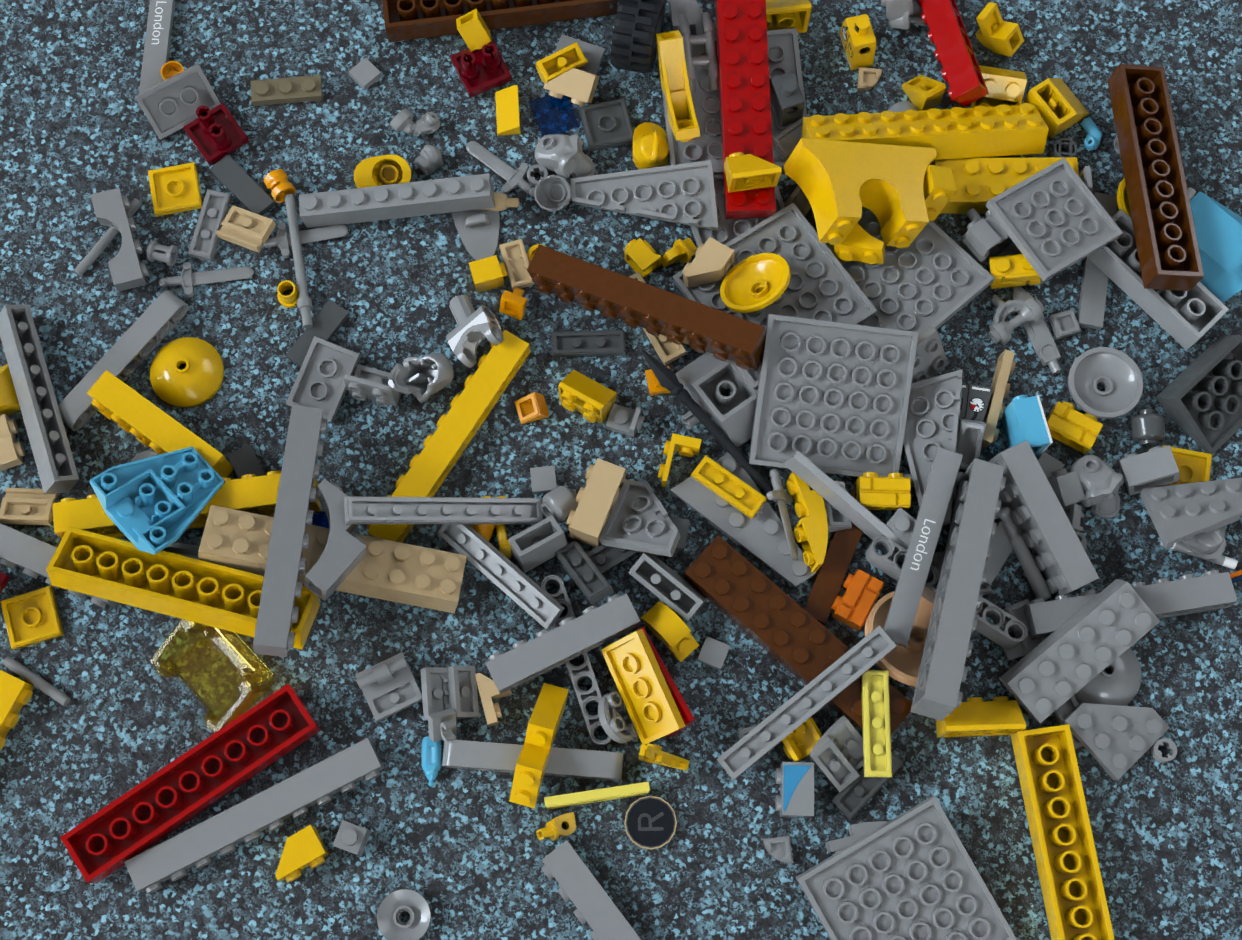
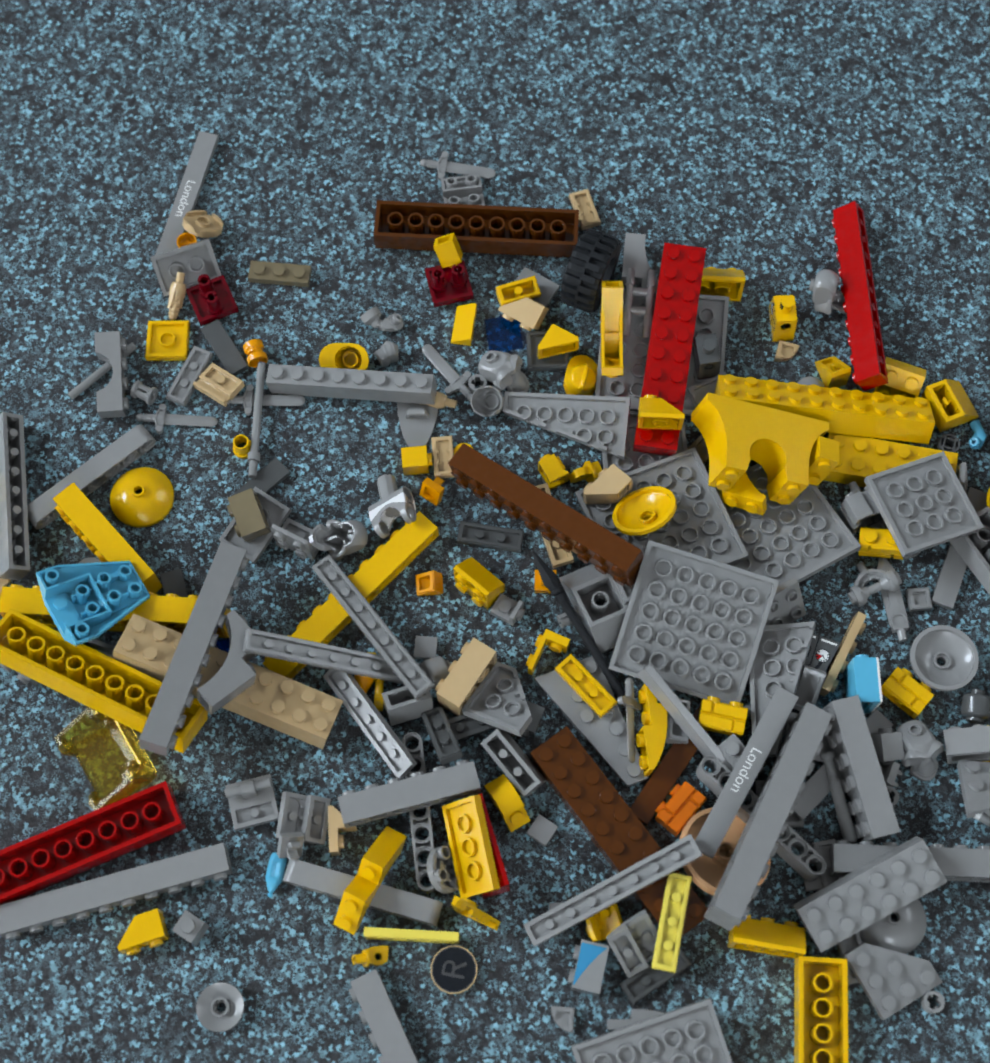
camera: 15 degrees right, 5 degrees down
light grey tile [348,57,382,91] -> none
yellow brick [975,2,1024,57] -> none
none -> tan piece [167,271,186,321]
none -> tan tile [182,210,224,238]
none -> dark tan brick [227,488,271,541]
none -> light grey tile [312,554,435,700]
none -> yellow slope [537,323,579,359]

